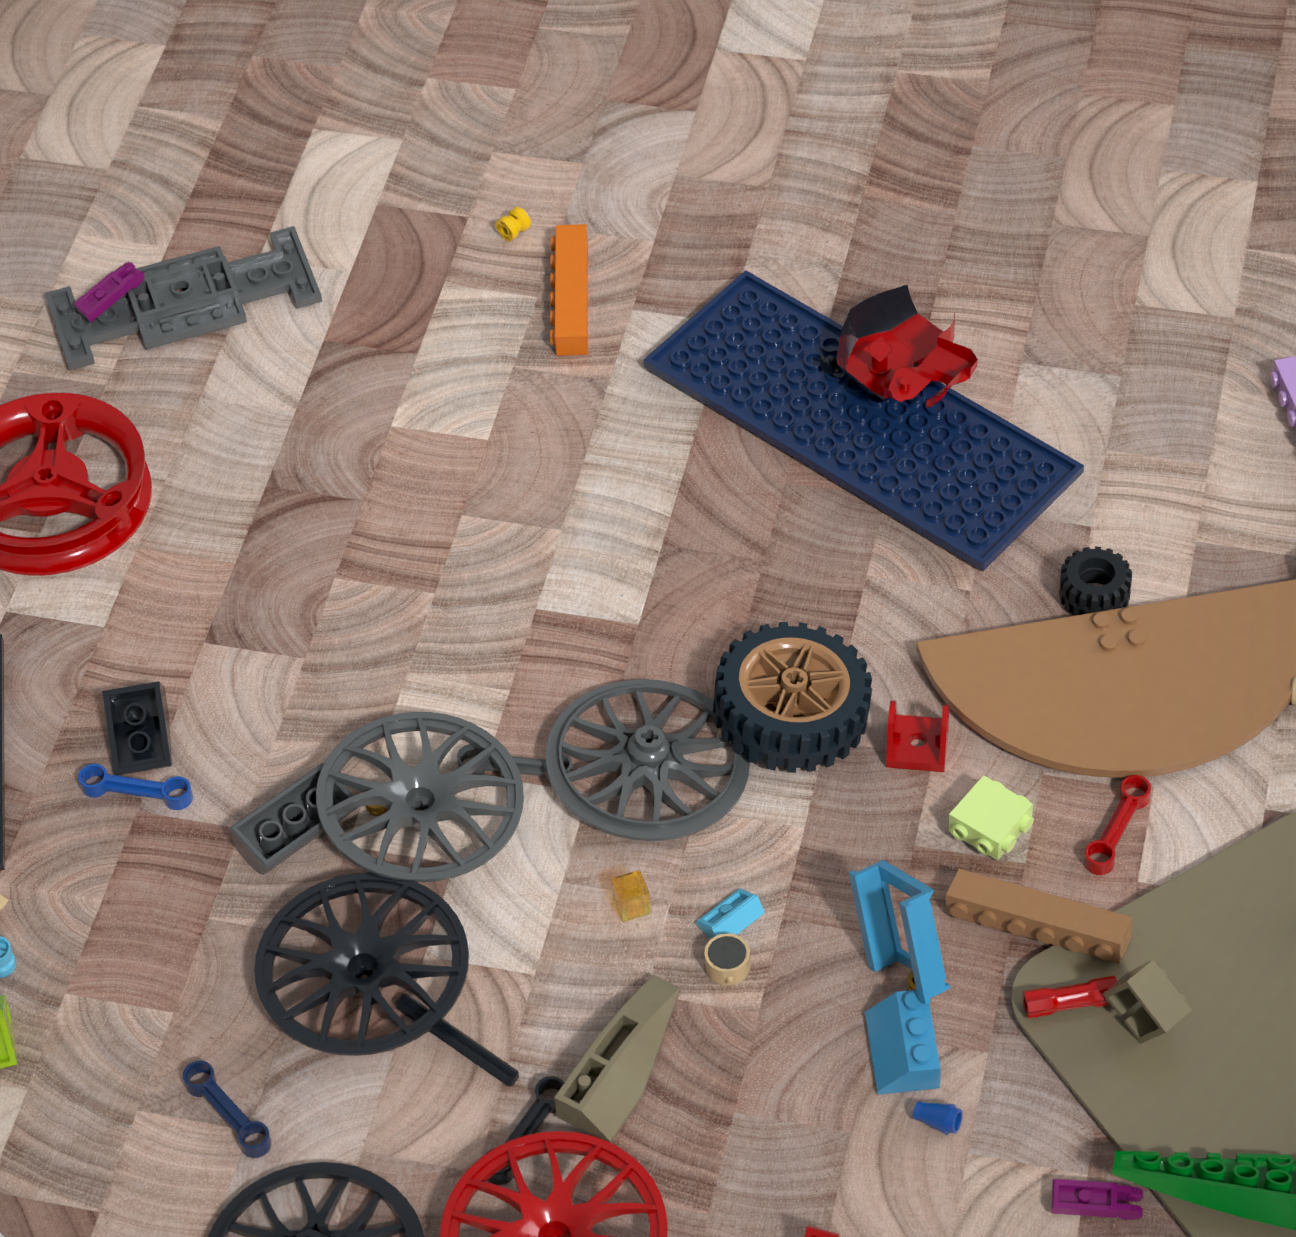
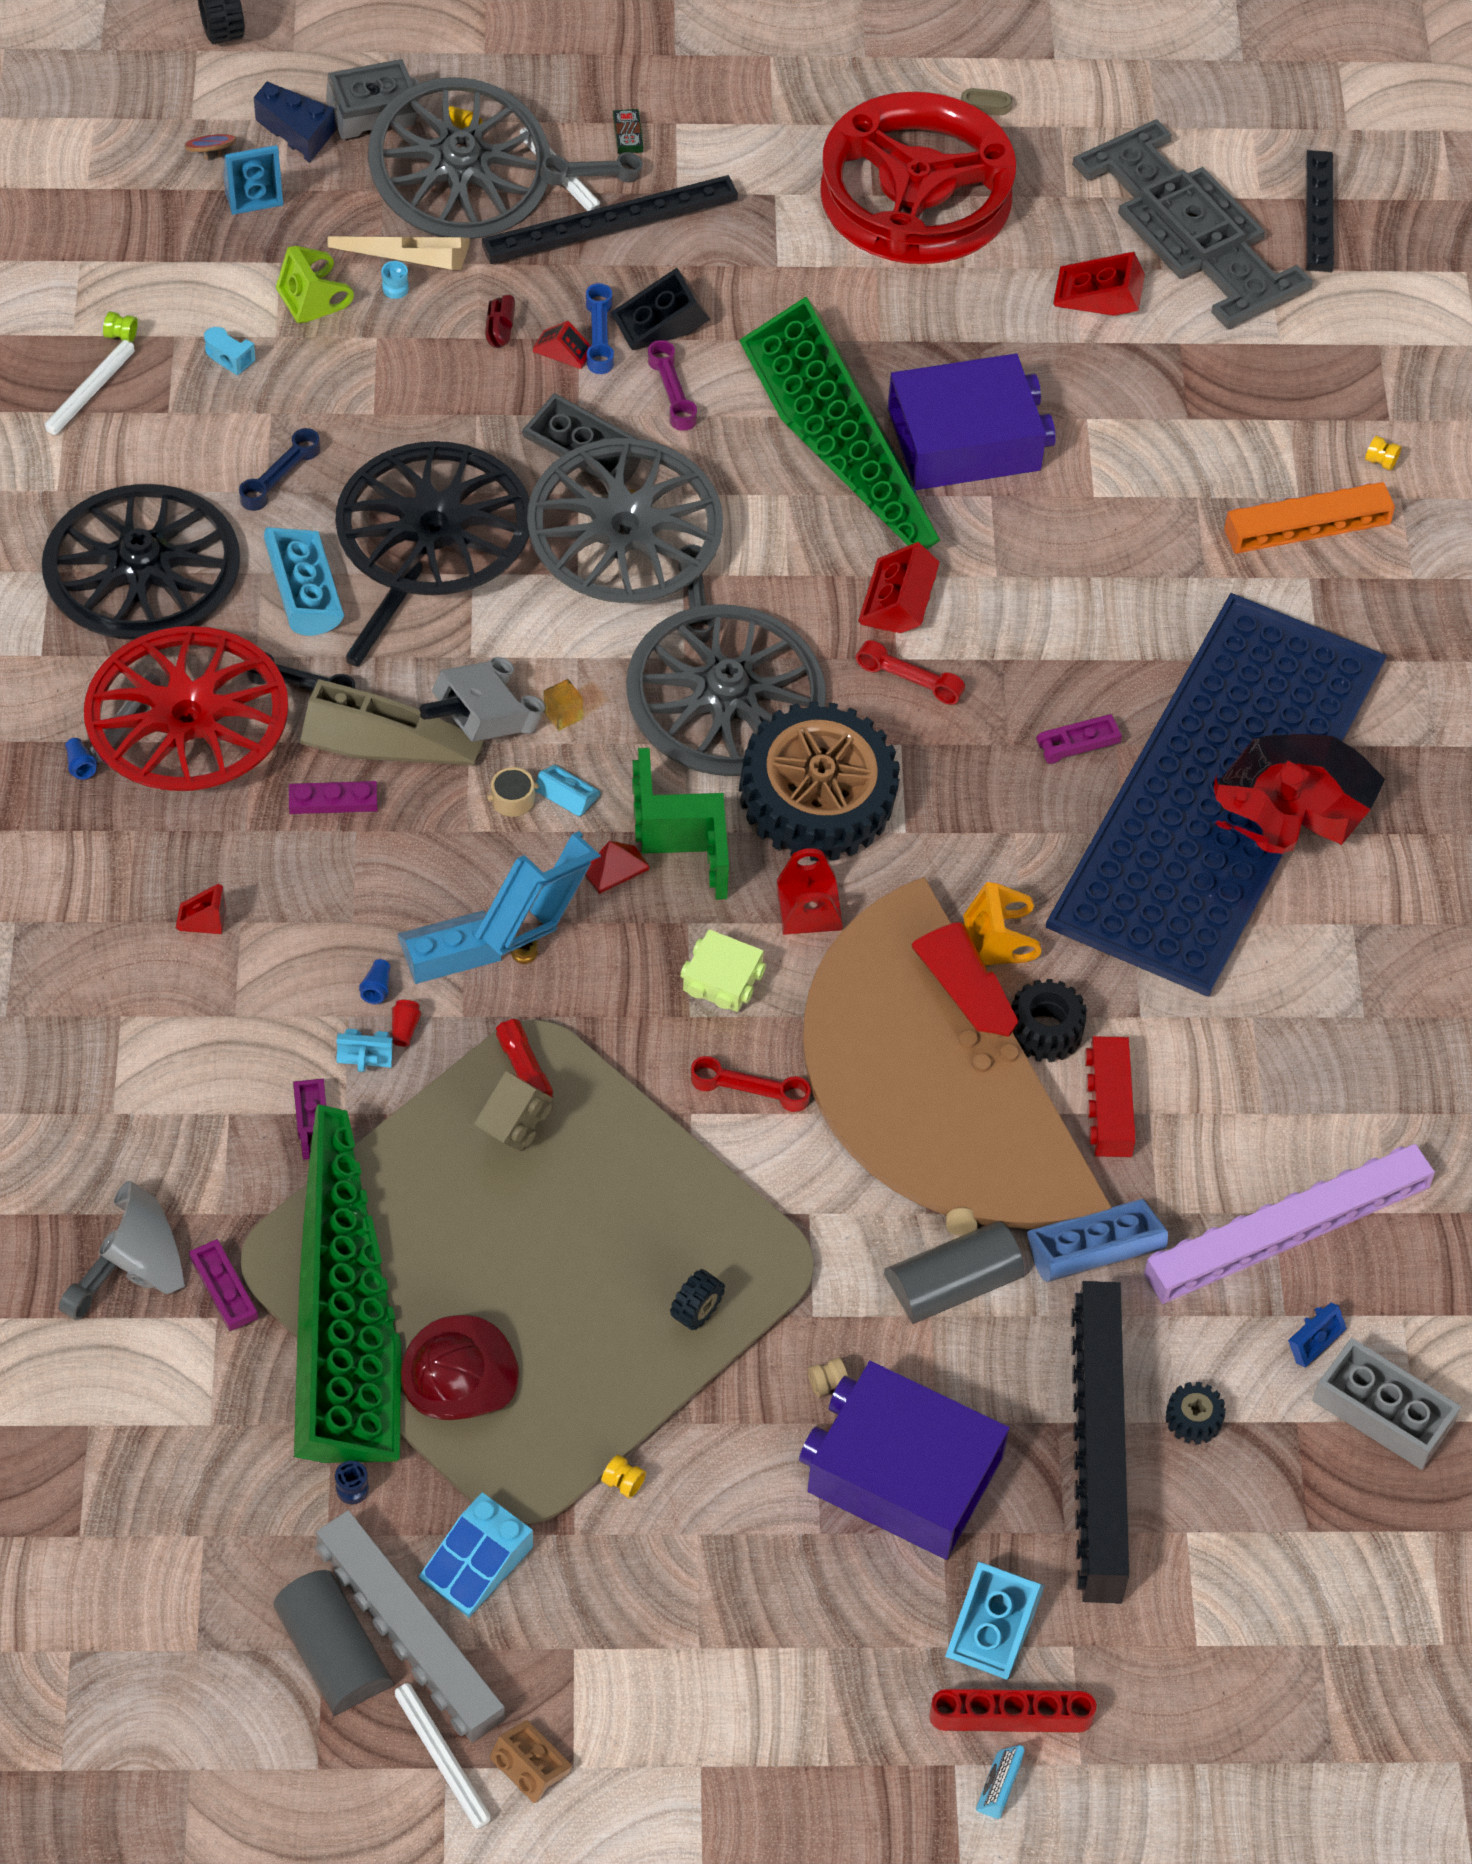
camera: 70 degrees right, 5 degrees up
magenta hinge [73,261,145,322] -> none
medium nougat brick [946,869,1132,964] -> none
none -> medium azure leg [204,327,256,376]
none -> medium azure brick [264,527,344,636]
none -> magenta plate [289,781,377,814]
none -> medium azure hips [336,1028,393,1072]
none -> red cone [392,999,422,1047]
none -> light grey piece [419,657,545,742]
none -> dark red arm [485,295,515,348]
none -> red slope [533,321,591,369]
none -> red slope [585,841,650,894]
none -> green bracket [632,748,729,900]
none -> magenta piece [648,340,697,431]
none -> green wedge [739,296,941,549]
none -> red piece [855,640,965,705]
none -> red slope [858,542,940,633]
none -> dark purple brick [887,353,1056,490]
none -> red panel [912,922,1018,1037]
none -> light orange hose [963,882,1041,965]
none -> magenta plate [1036,714,1122,764]
none -> red slope [1053,251,1145,316]
none -> red brick [1085,1036,1136,1157]
none -> black plate [1306,150,1334,272]

